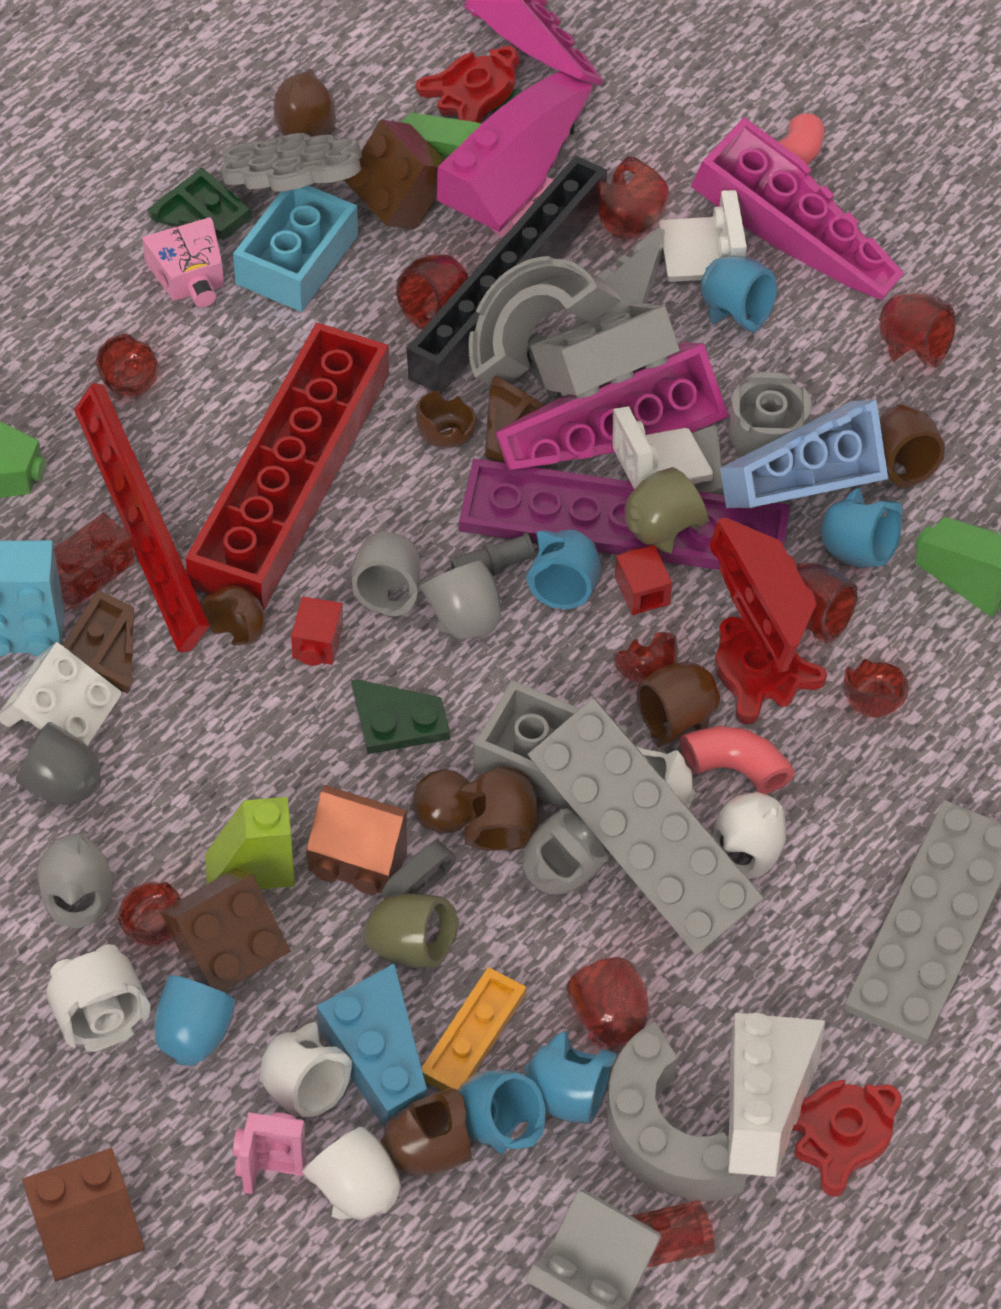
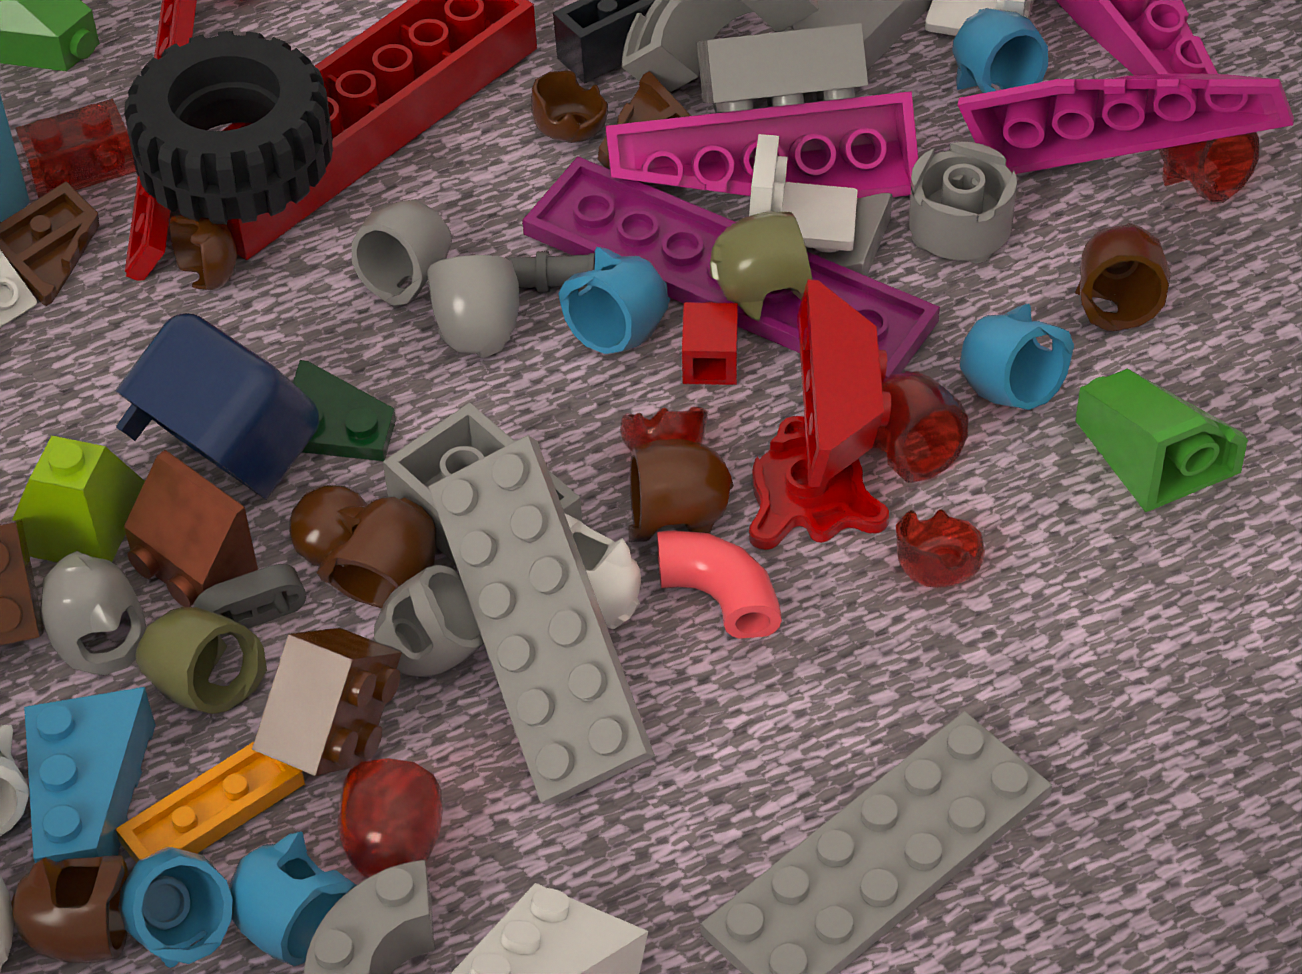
camera: 25 degrees right, 5 degrees down
red brick [291,596,344,666] -> none
white piece [712,792,786,879] -> none
light blue wedge [720,400,888,508] -> none
none -> light grey piece [40,551,146,675]
none -> dark blue piece [115,313,319,500]
none -> black tyre [124,31,333,224]
none -> brick [252,628,402,776]
none -> dark pink wedge [957,73,1294,174]

